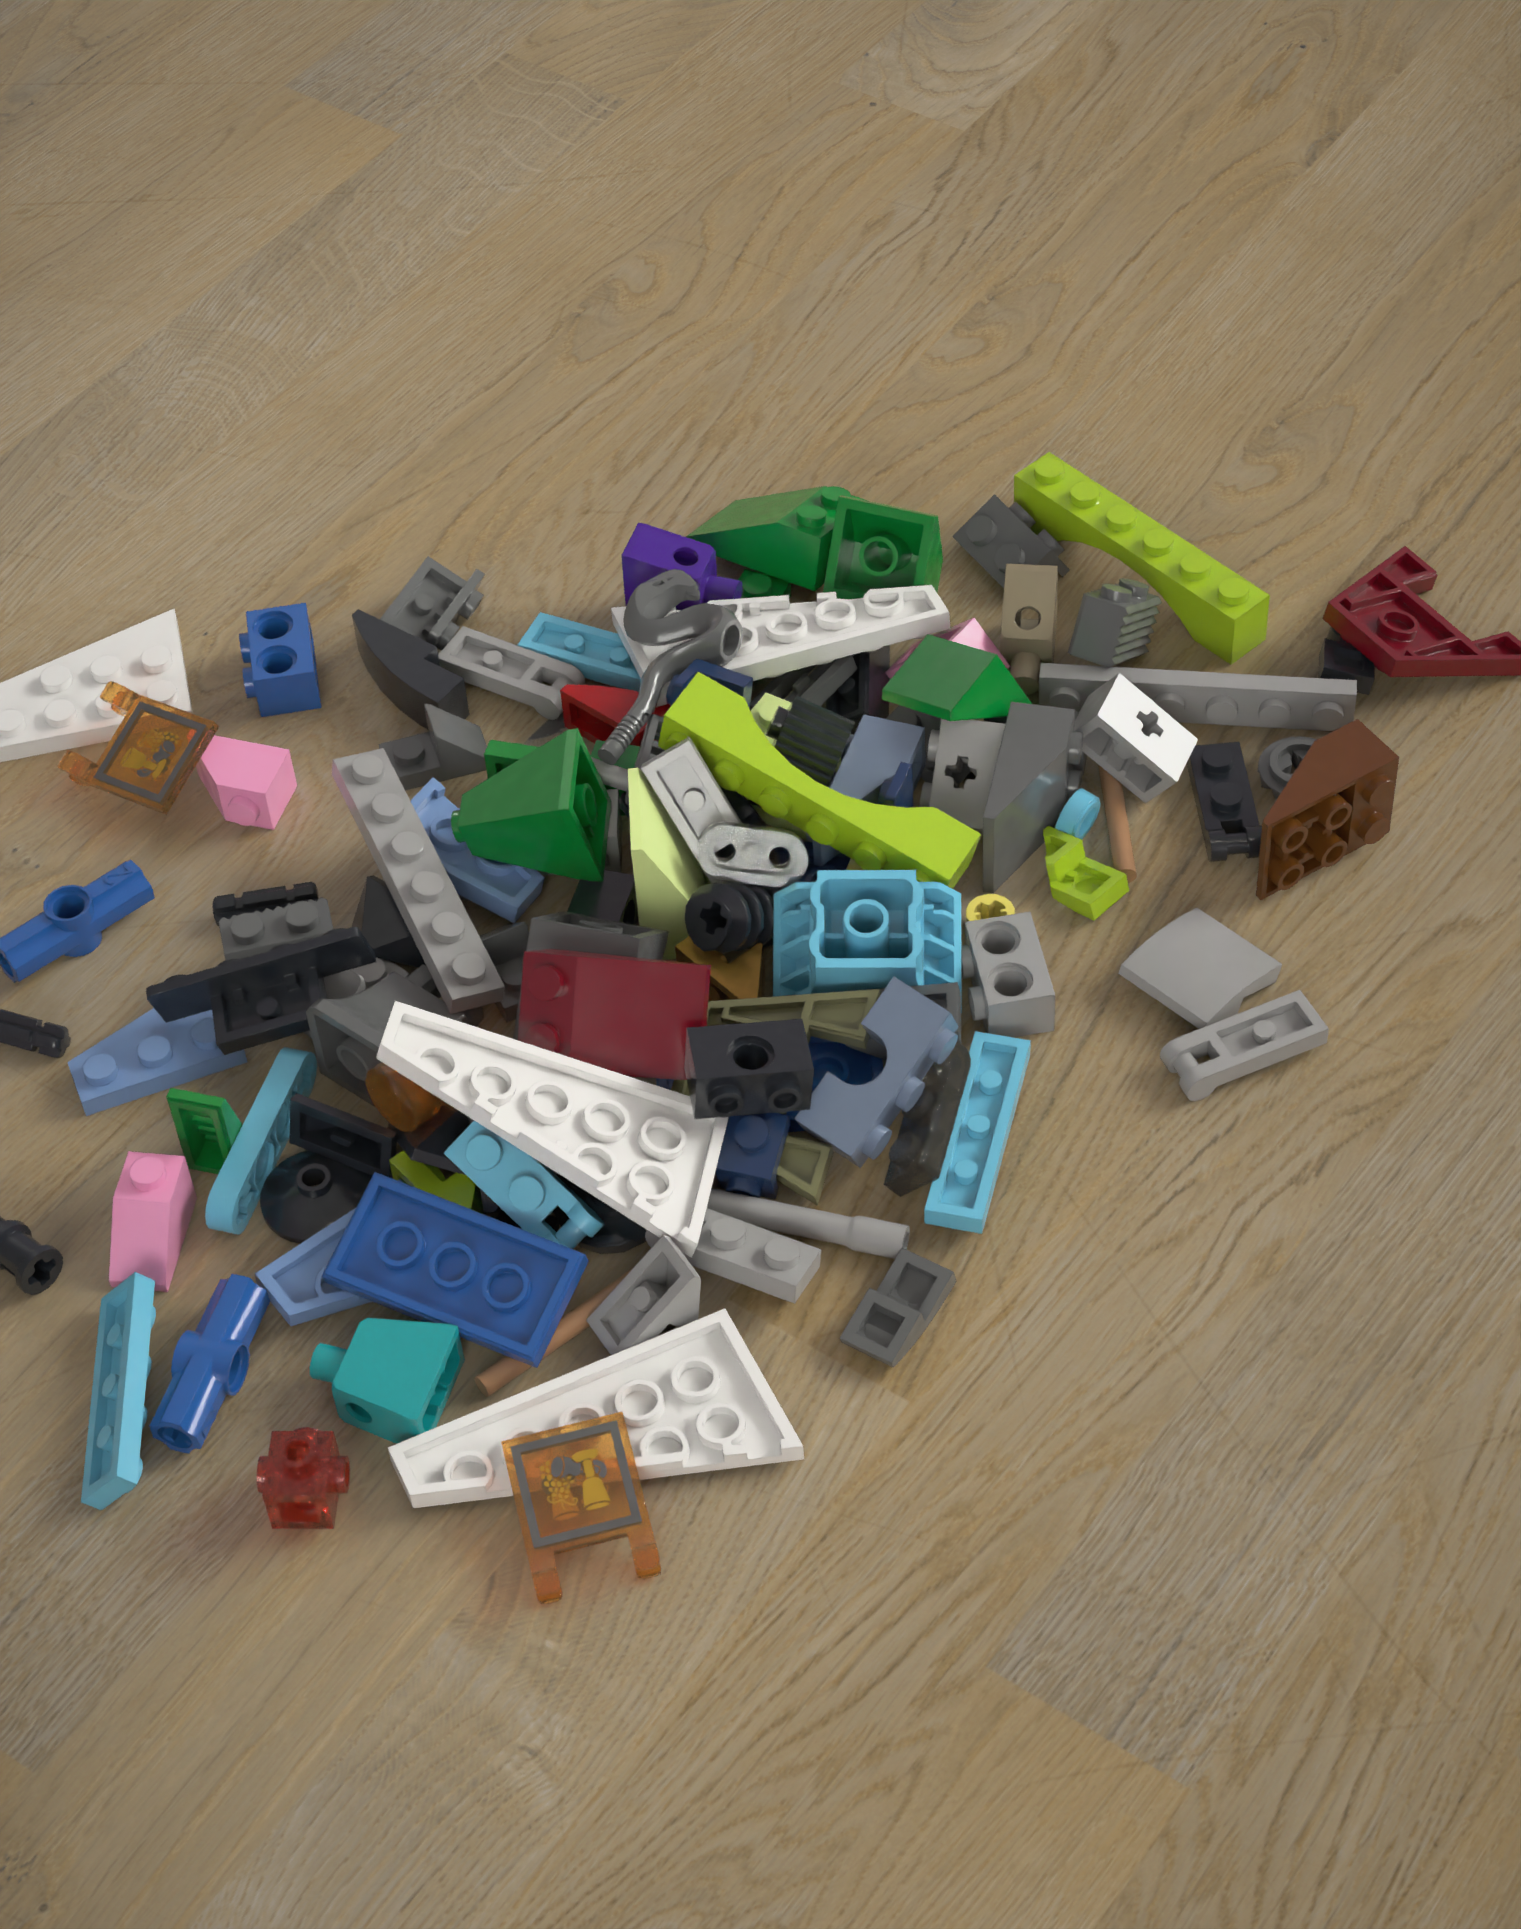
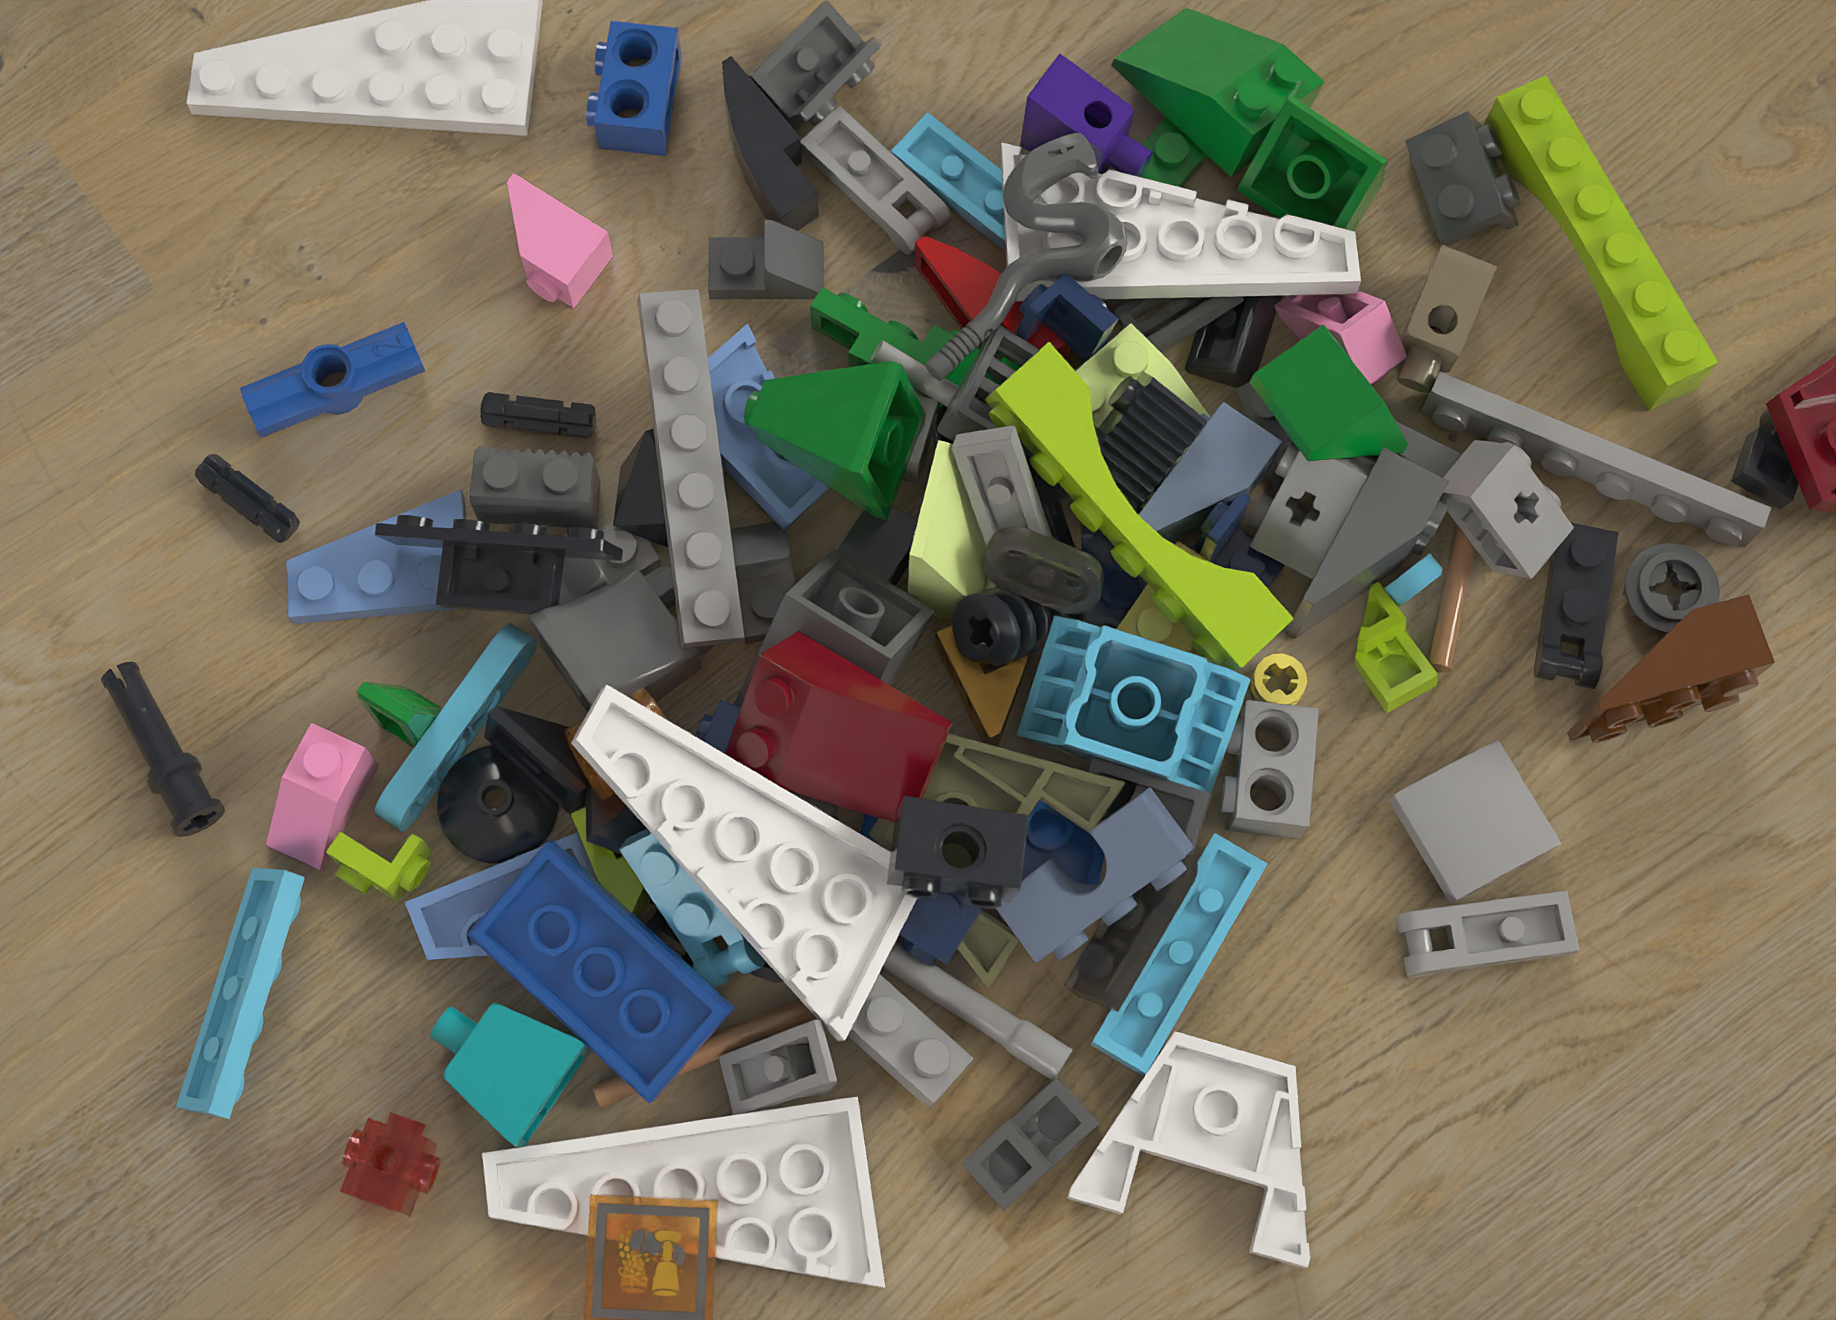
camera: 10 degrees right, 25 degrees up
clear orange flag [57,681,219,815] -> none
blue piece [149,1274,270,1454] -> none
dark grey brick [1068,578,1162,668] -> none
none -> lime bracket [326,832,431,902]
none -> white wing [1067,1031,1310,1269]

